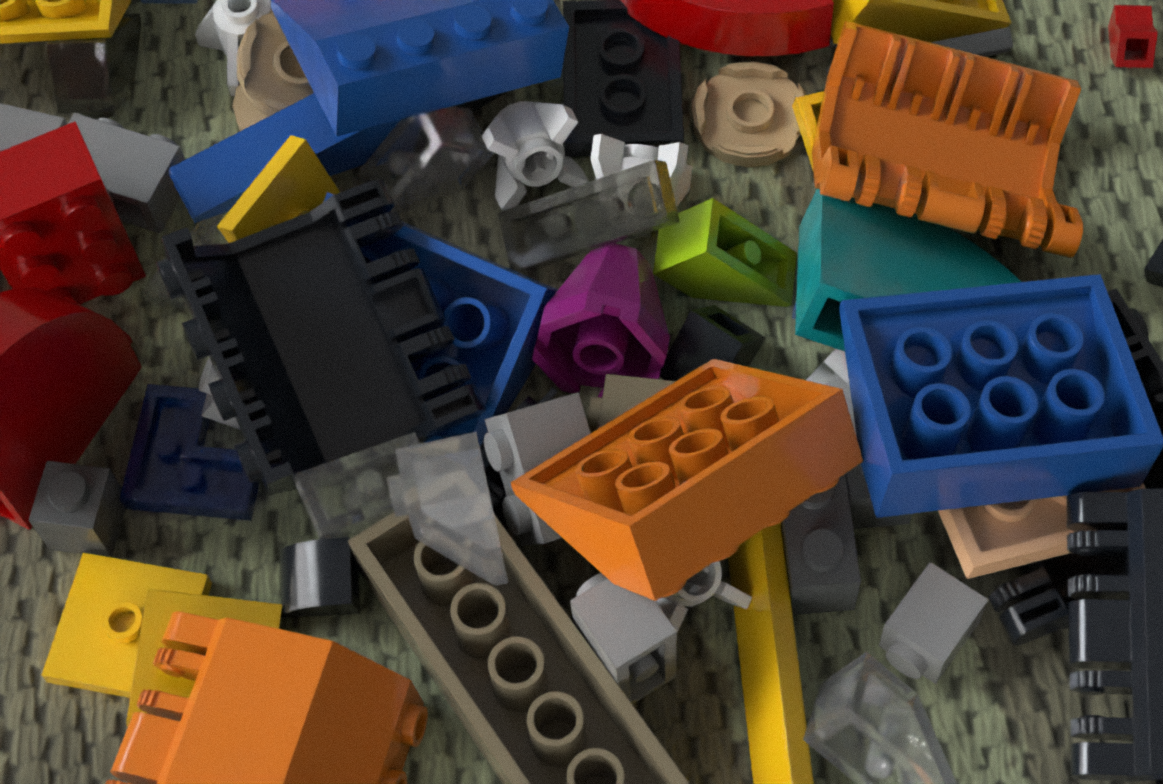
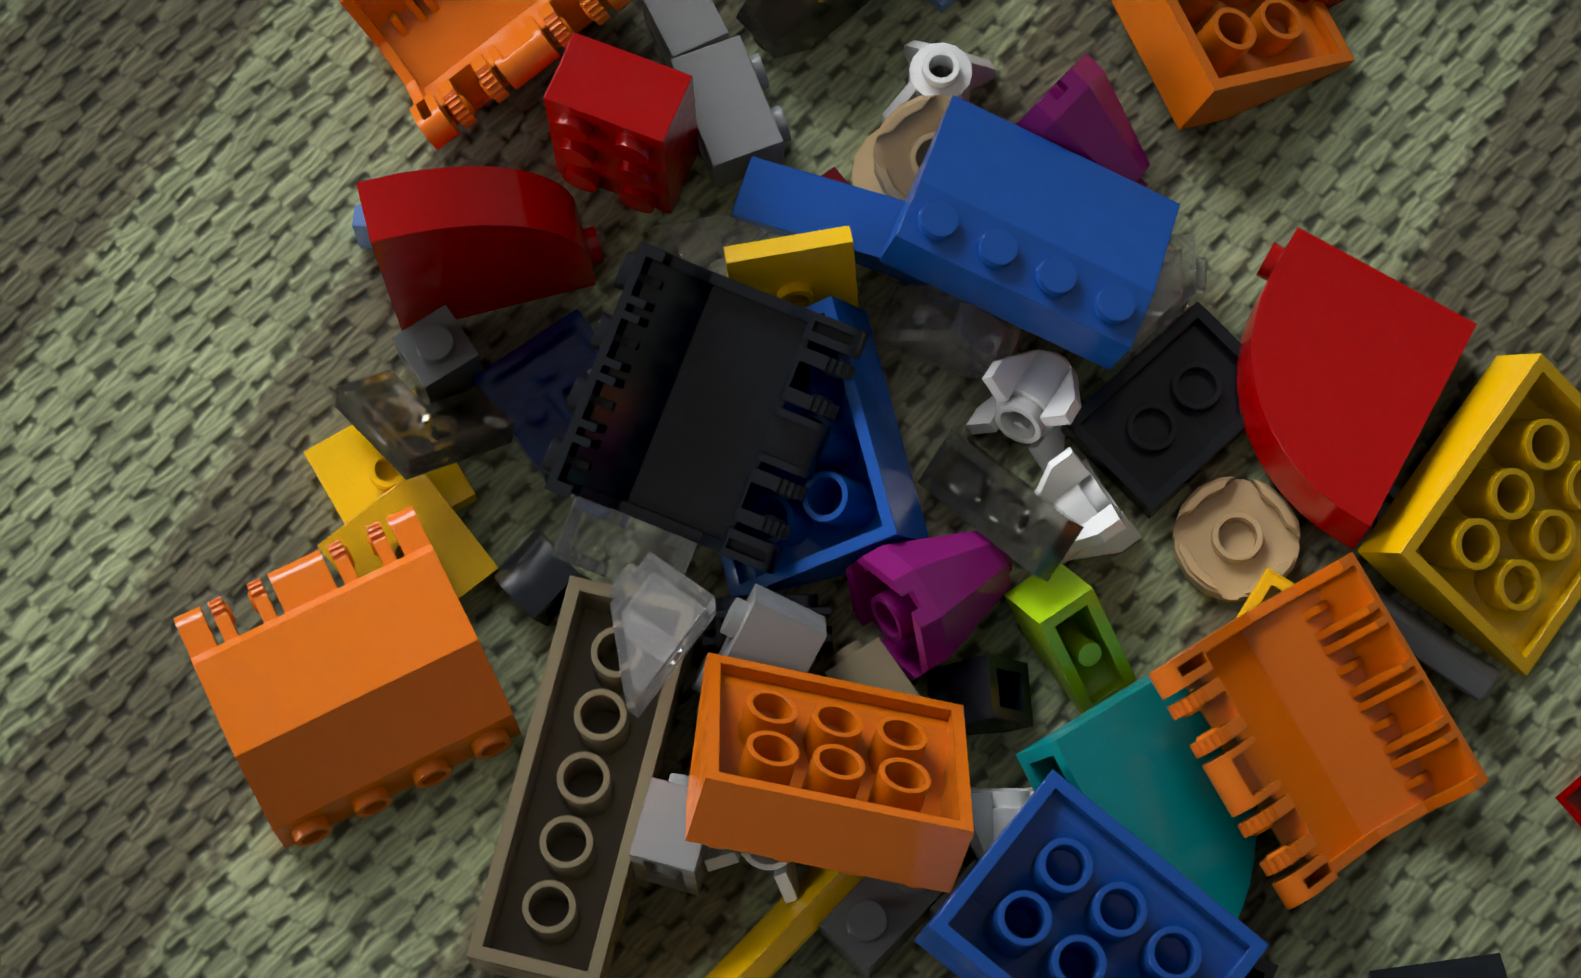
camera: 45 degrees right, 10 degrees up
none -> clear smoke plate [335,369,515,480]

